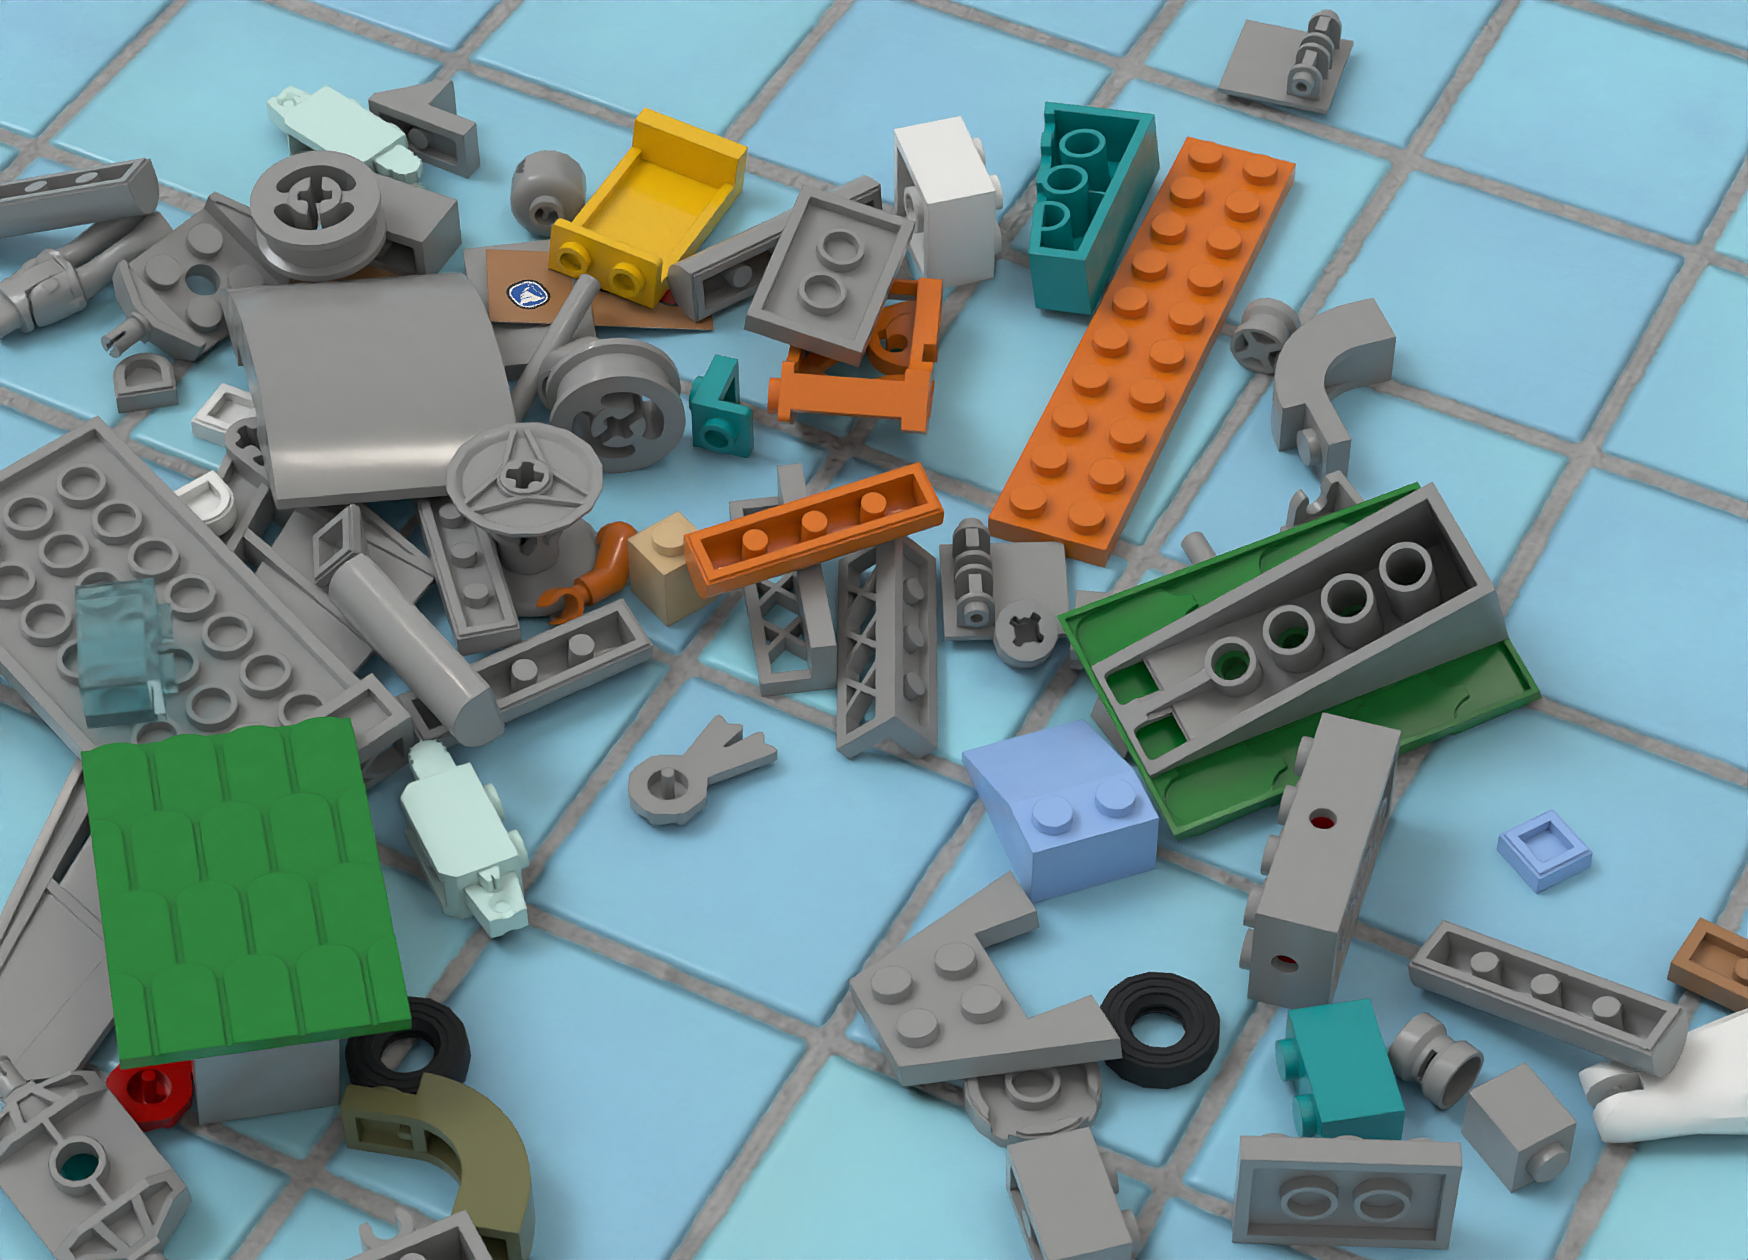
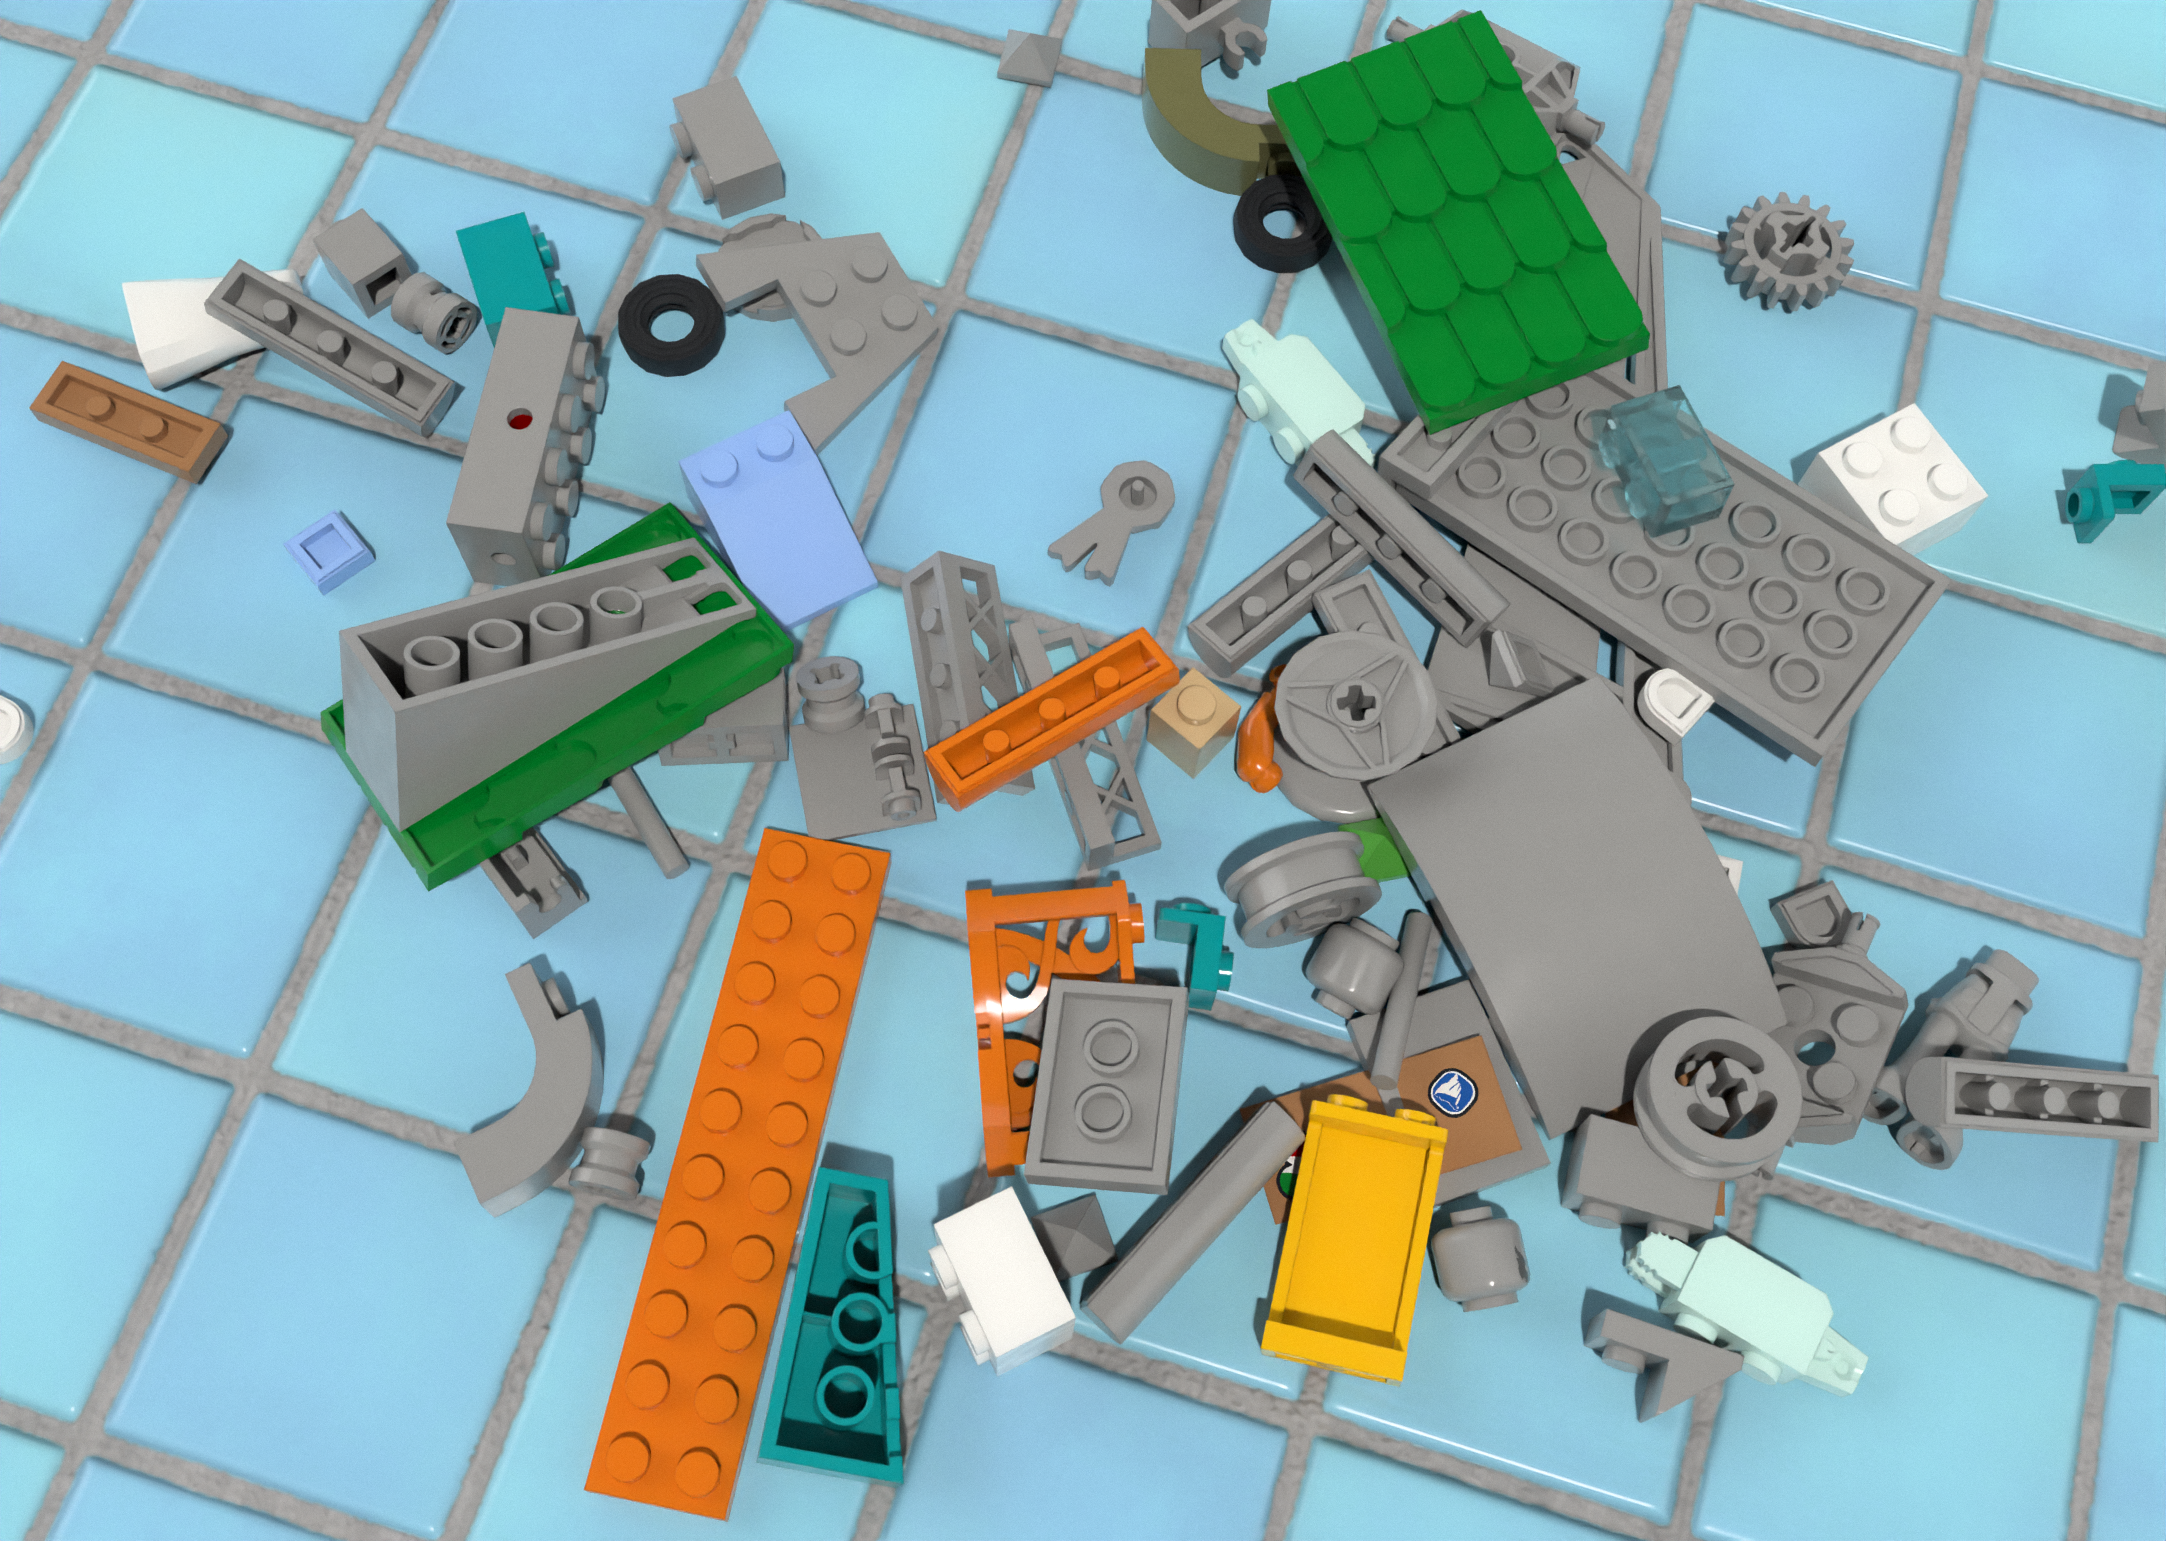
camera: 165 degrees right, 20 degrees up
light grey plate [1232,1133,1462,1250] -> none

